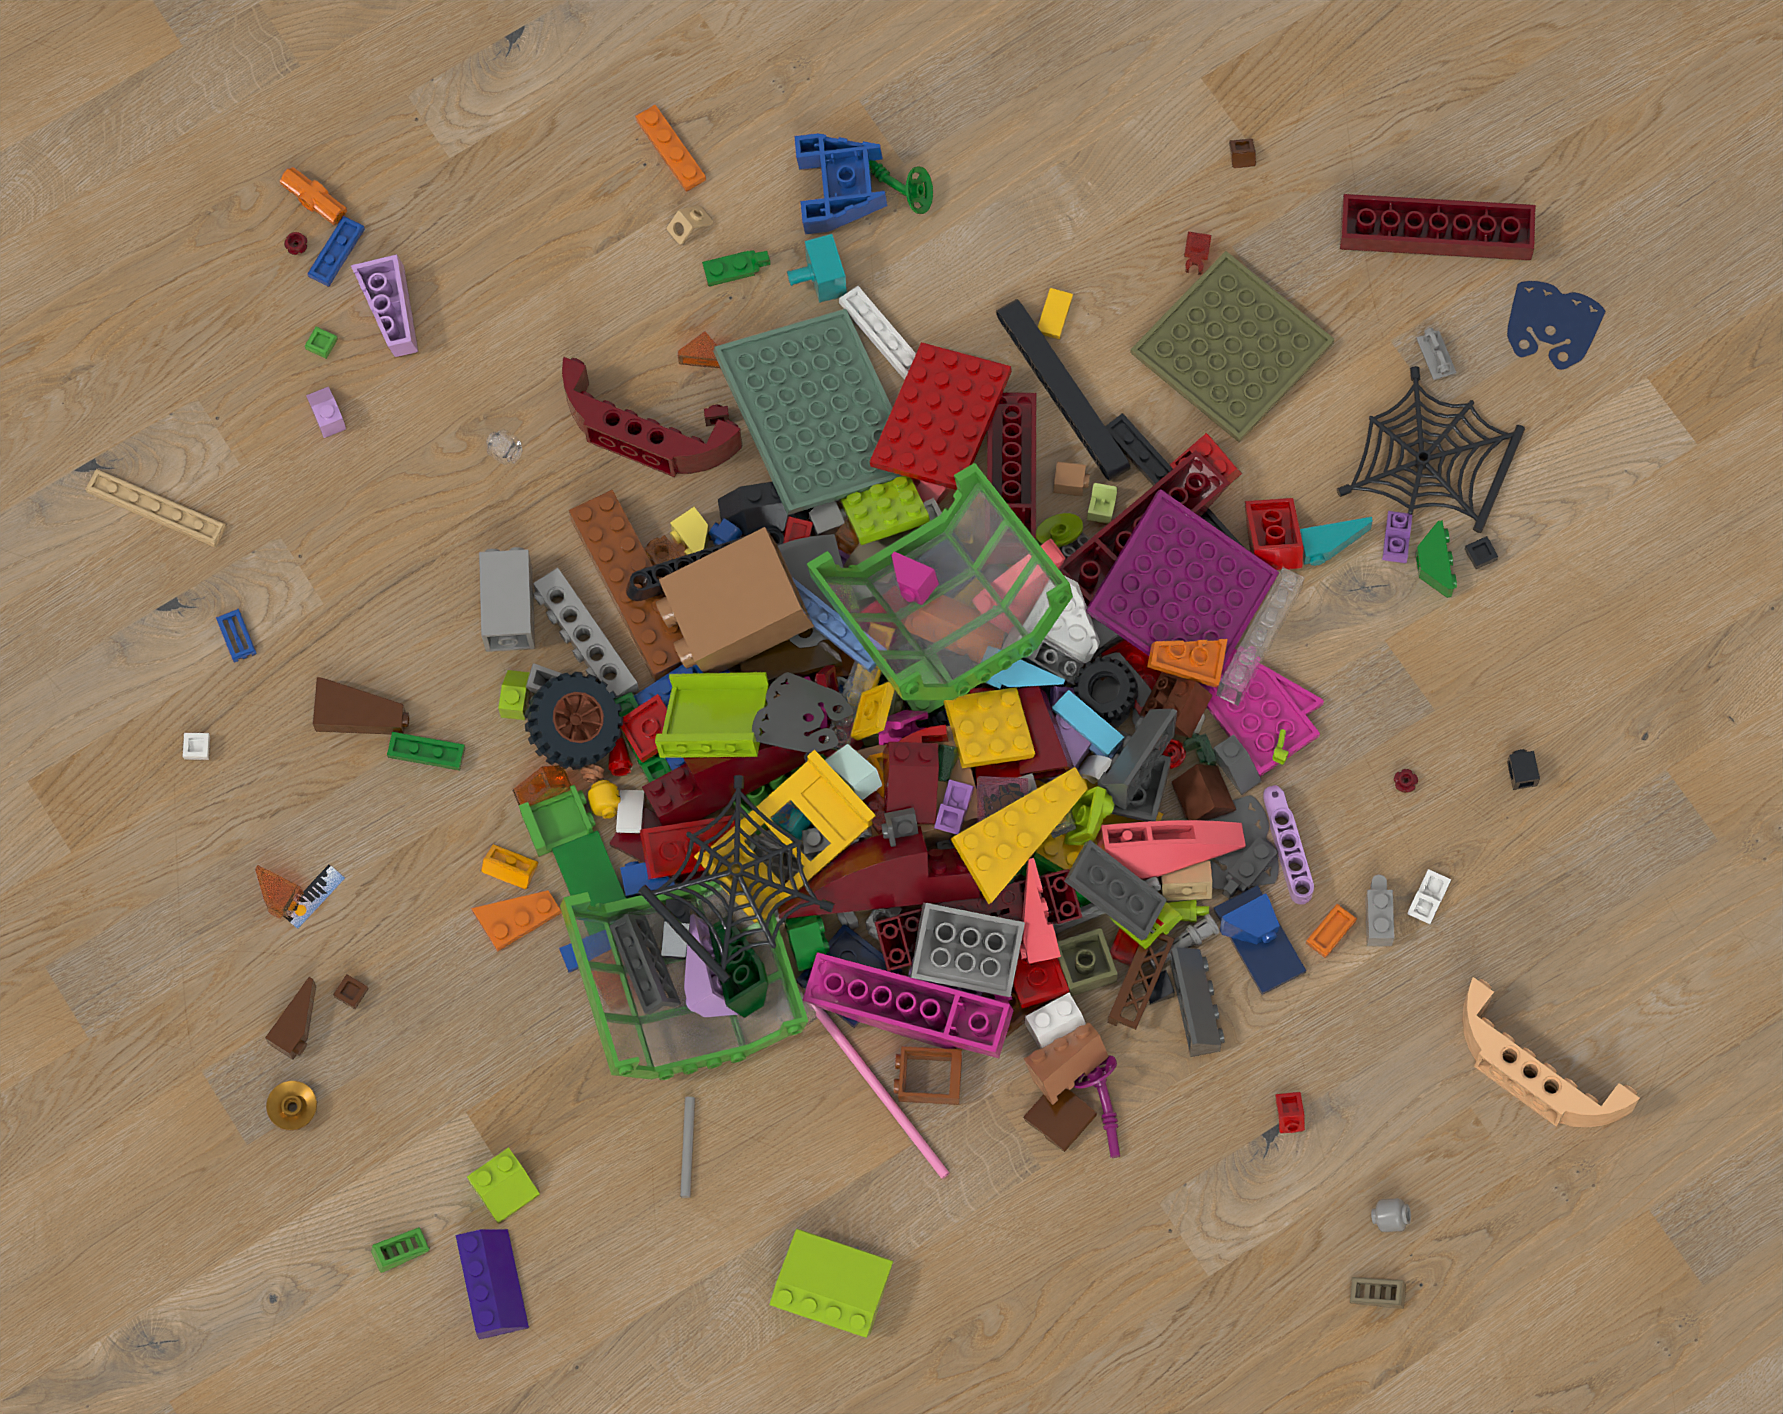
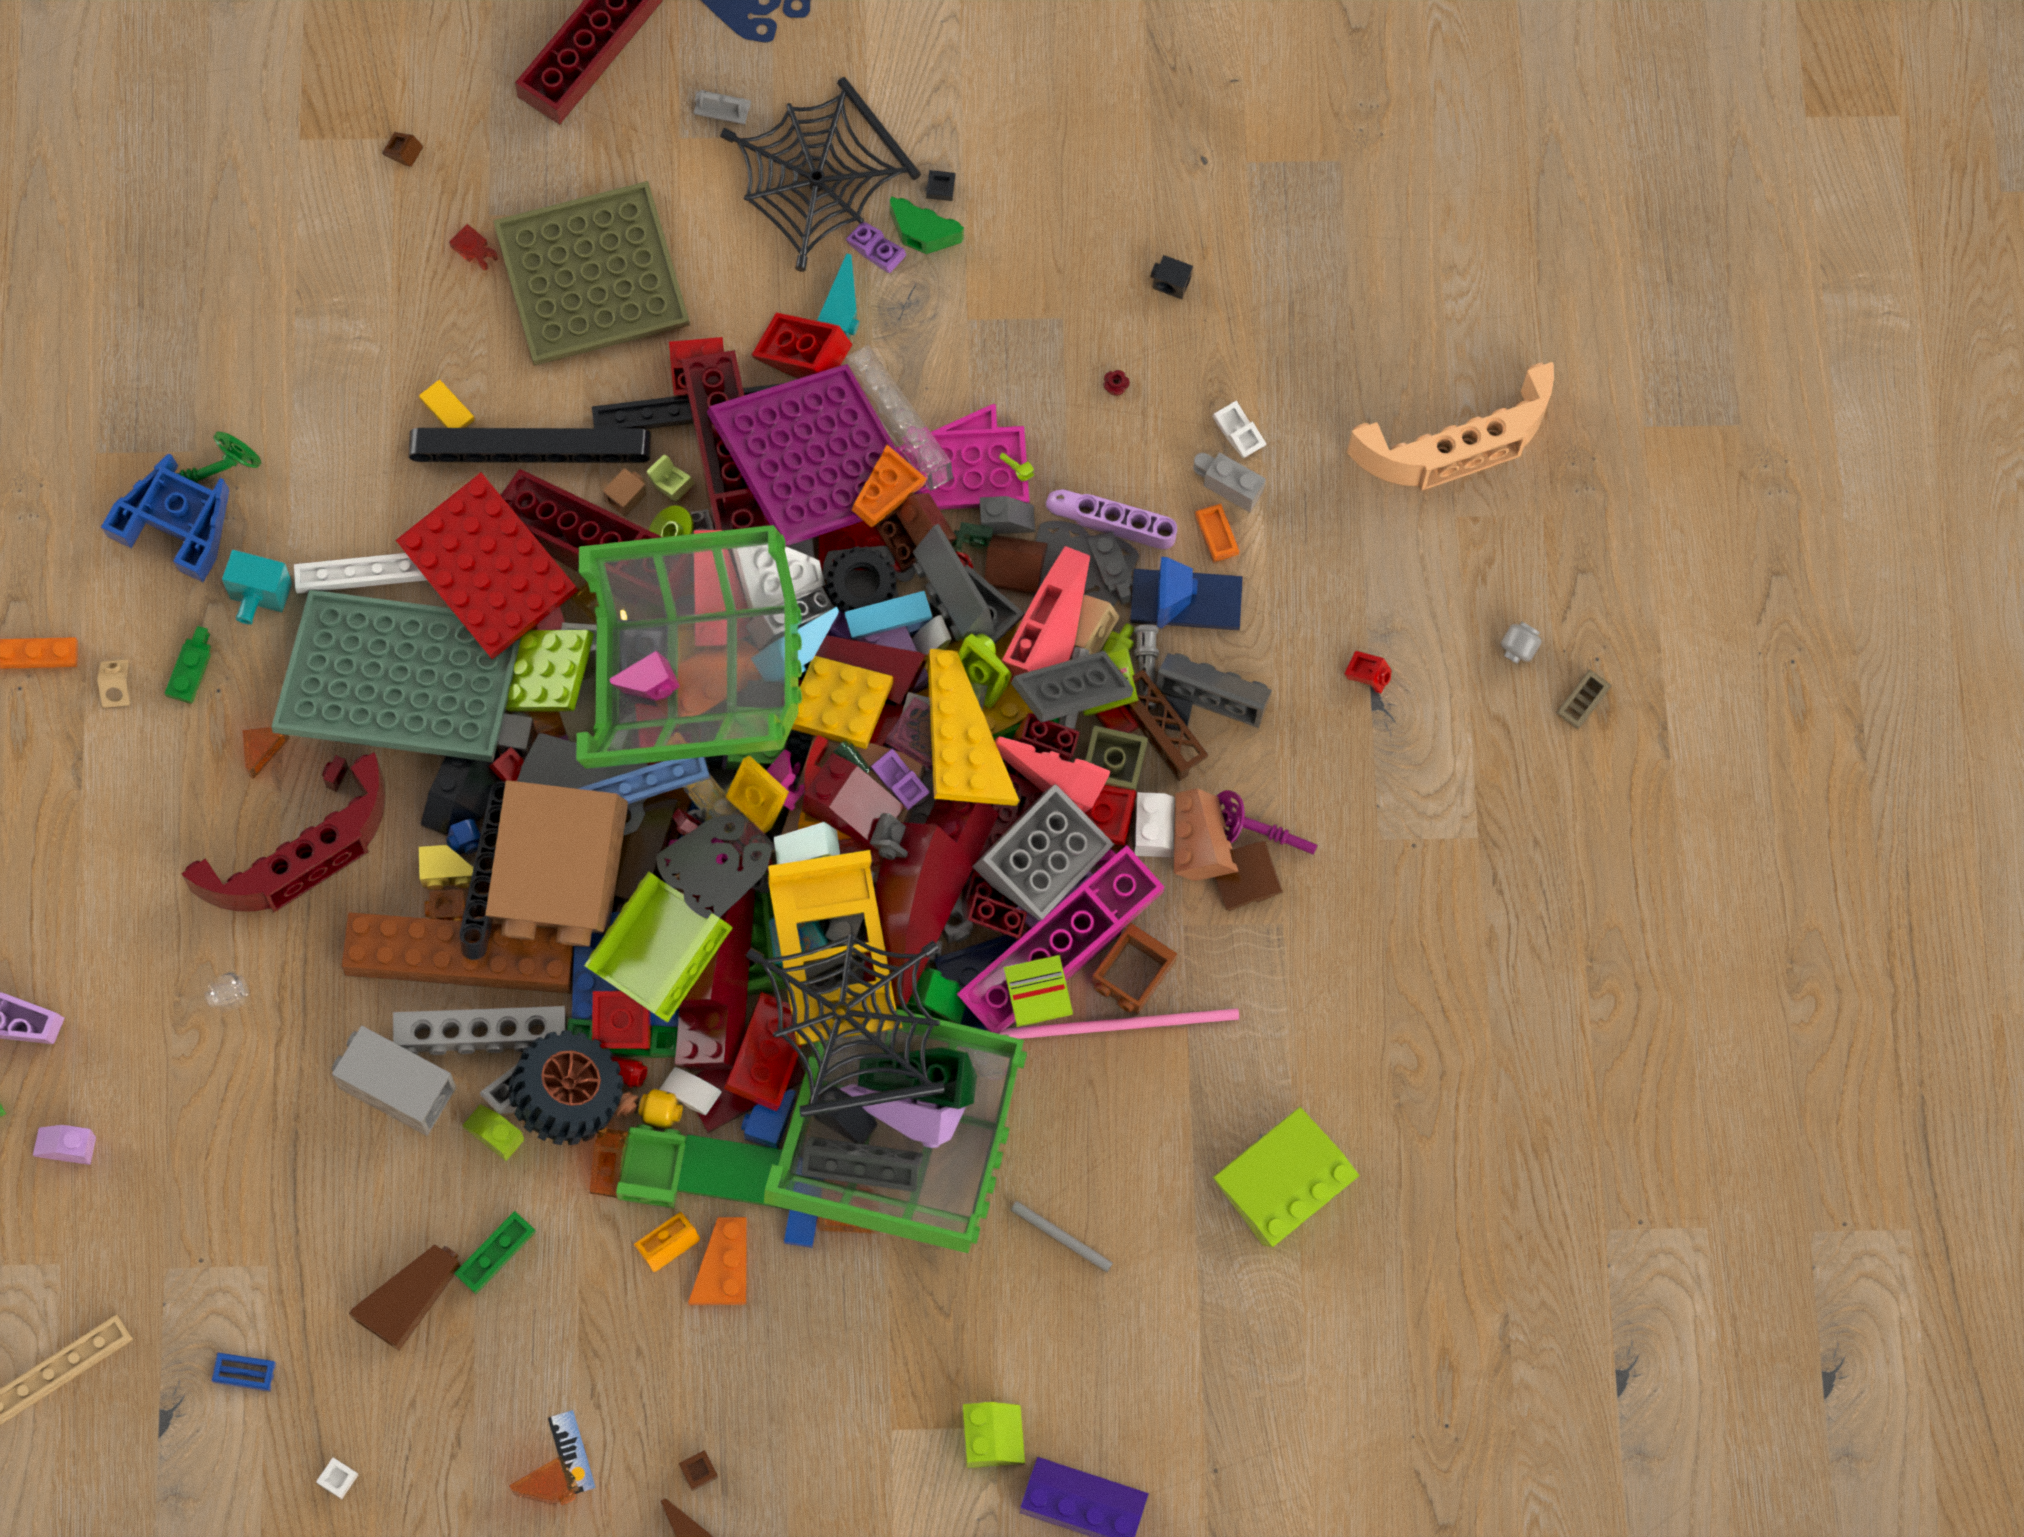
camera: 65 degrees left, 0 degrees up
none -> lime slope [1004,955,1073,1027]

